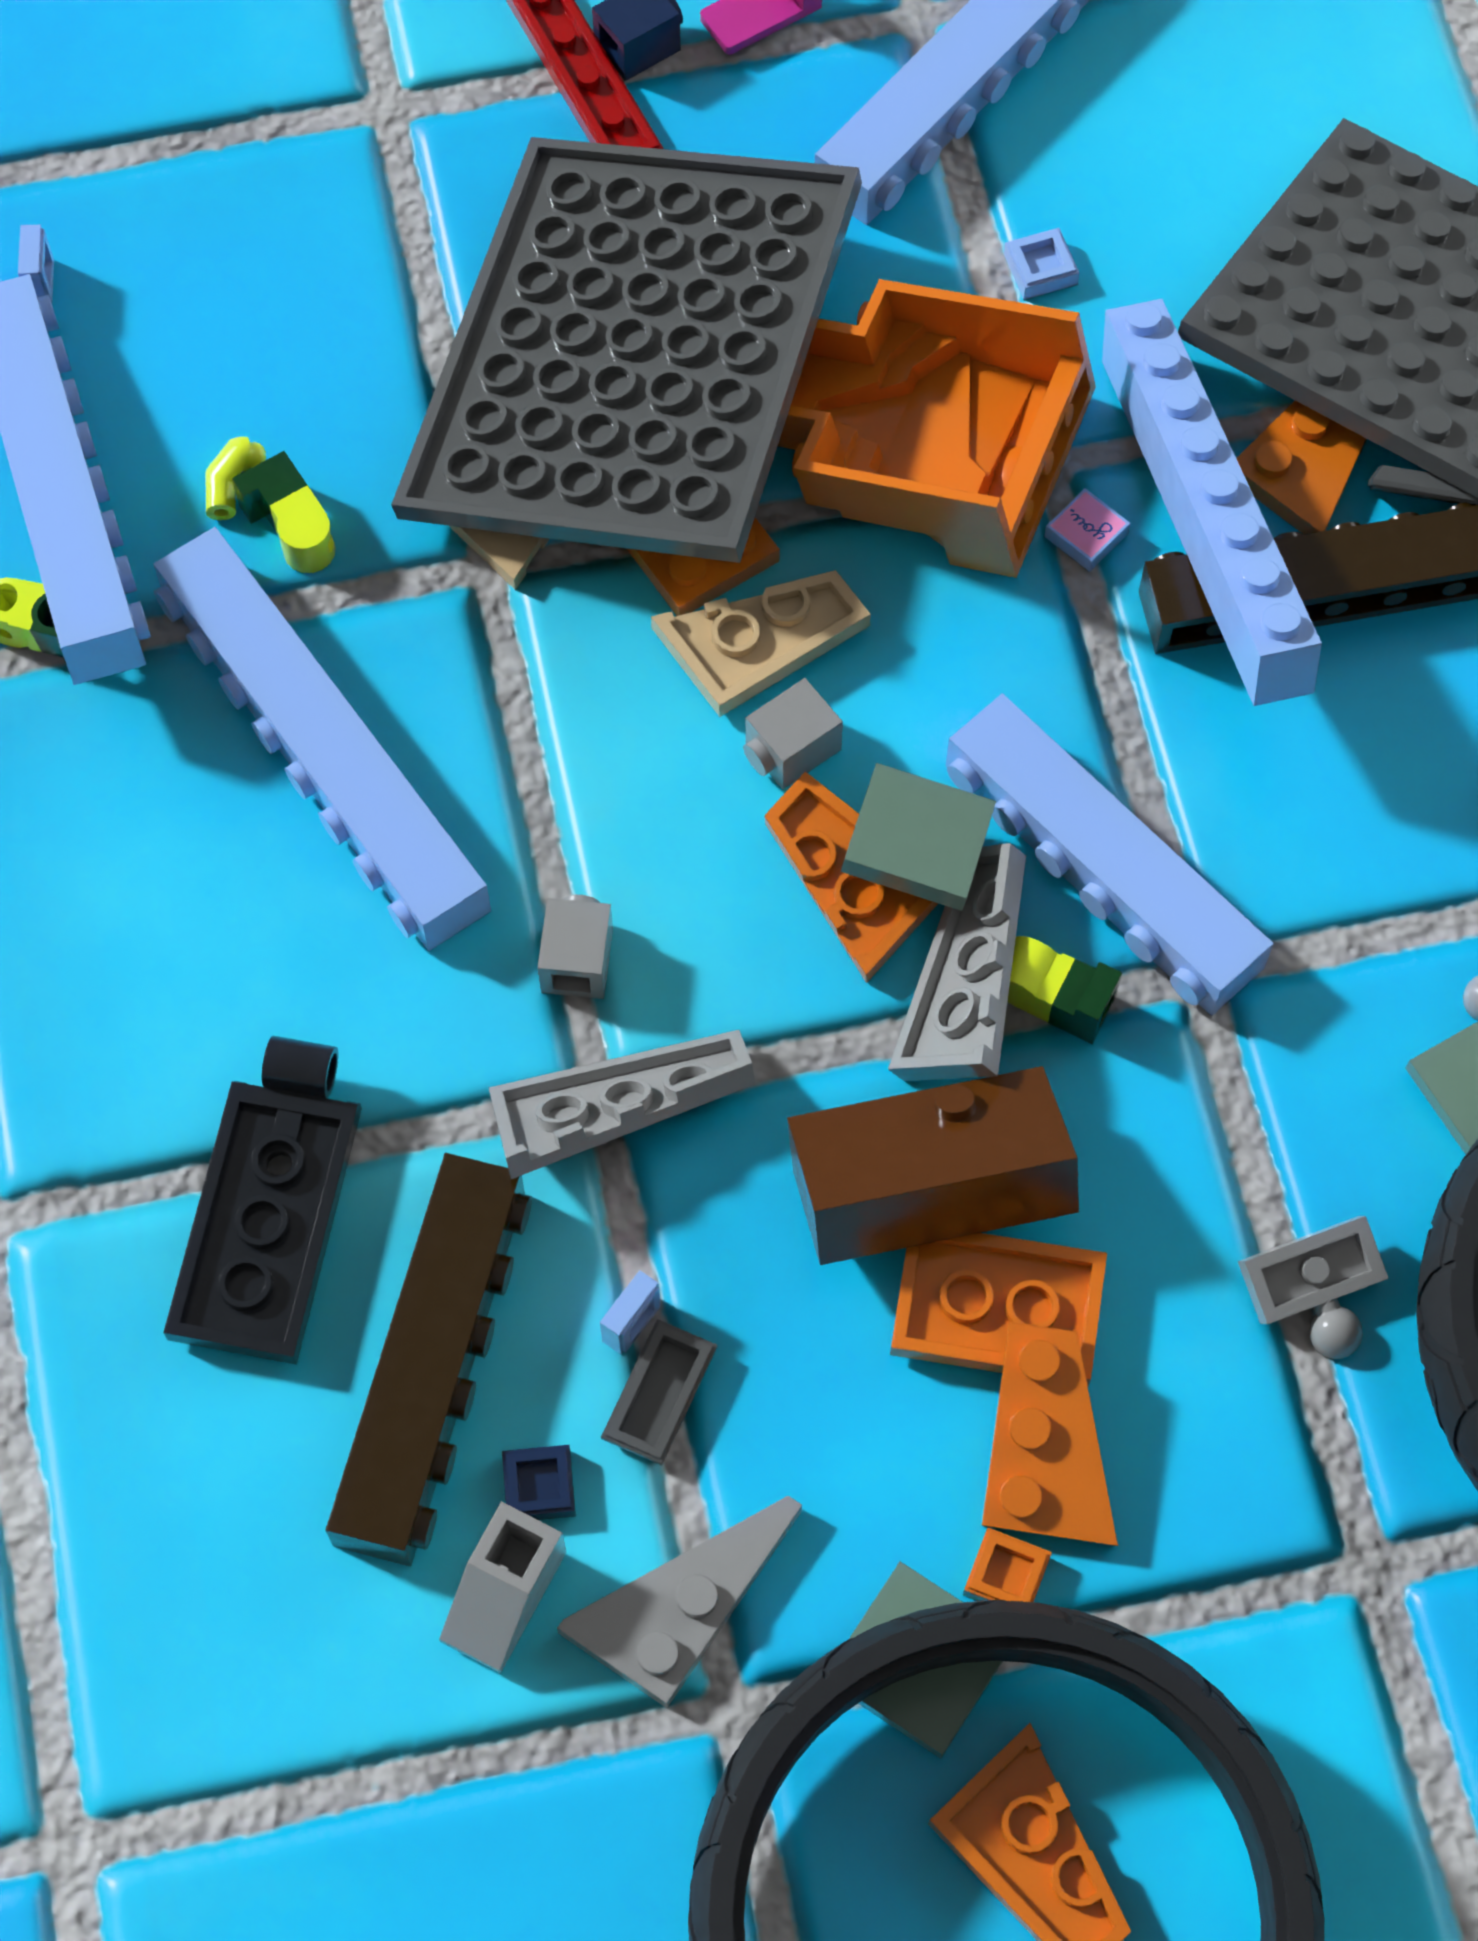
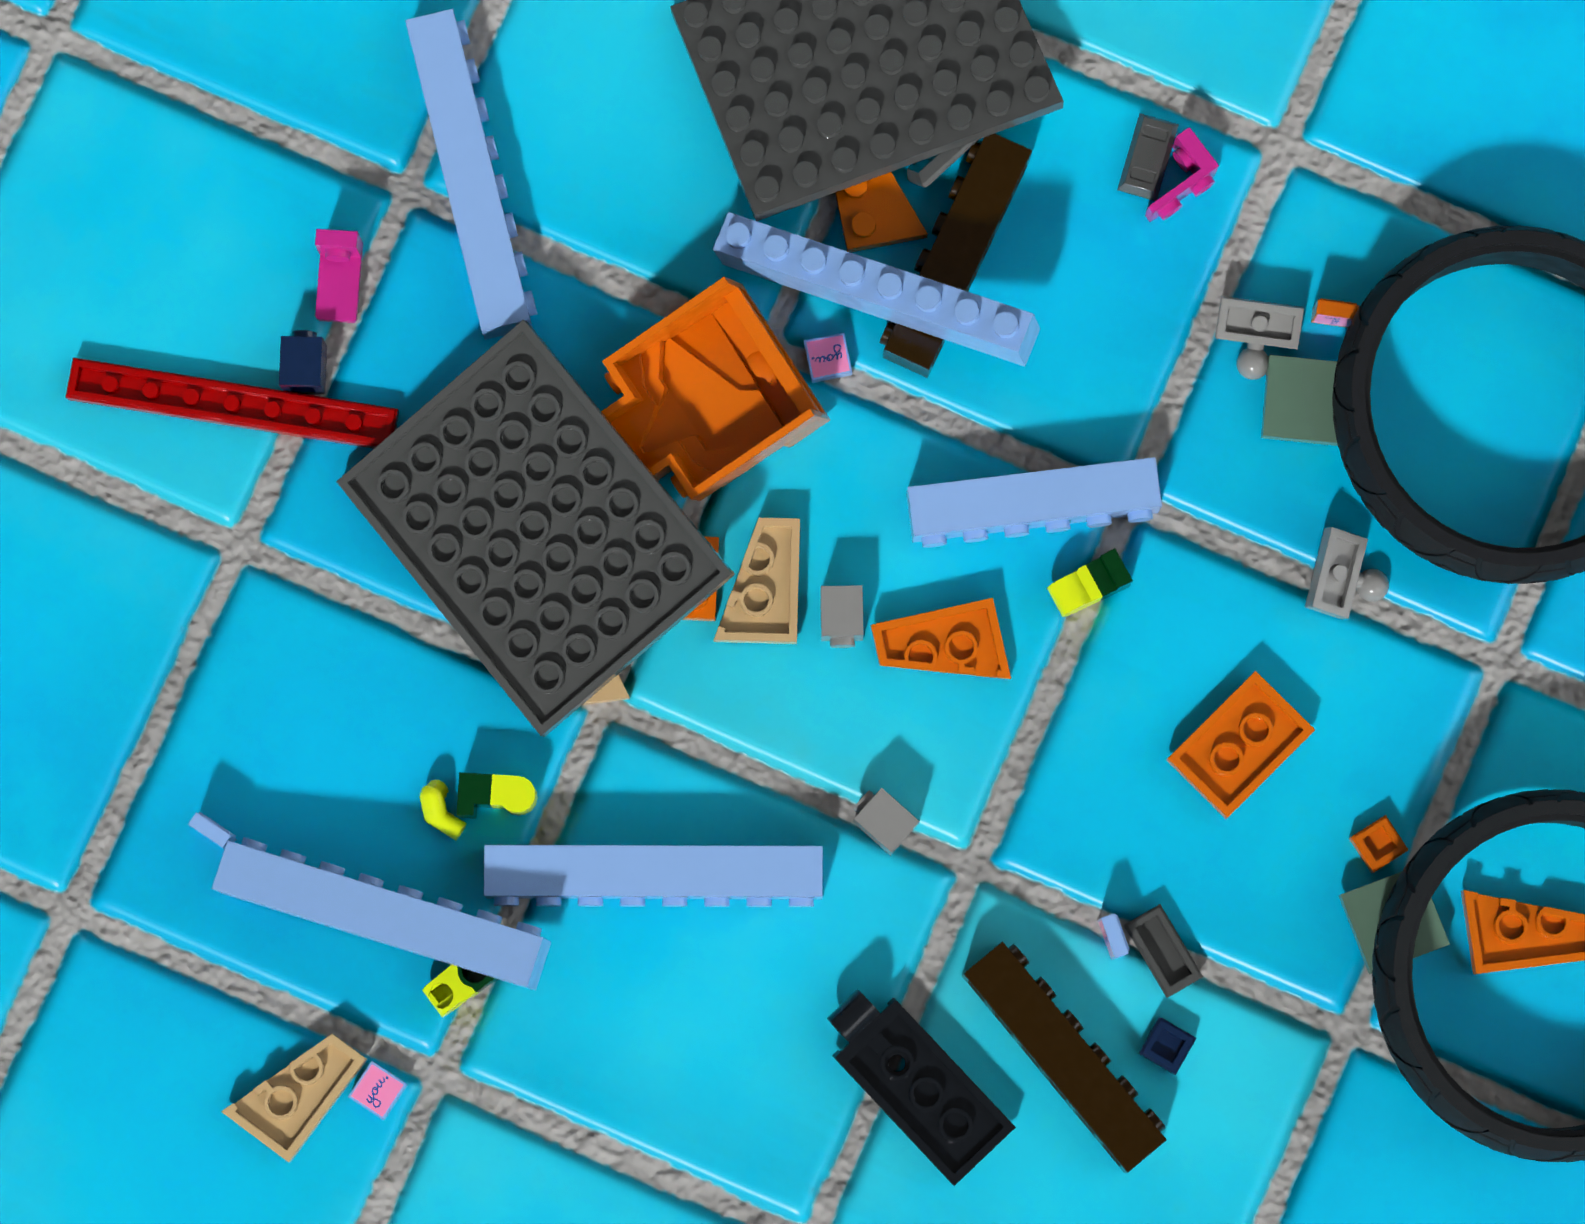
camera: 55 degrees left, 15 degrees up
light grey slope [439,1501,567,1674] -> none
light grey wing [489,1030,756,1179] -> none
light grey wing [557,1496,802,1708] -> none
reddish brown brick [787,1066,1079,1265] -> none
sand green tile [841,763,996,911] -> none
light grey wing [888,843,1026,1081] -> none
orange wing [981,1322,1118,1546] -> none
light blue tile [1004,228,1079,300] -> none

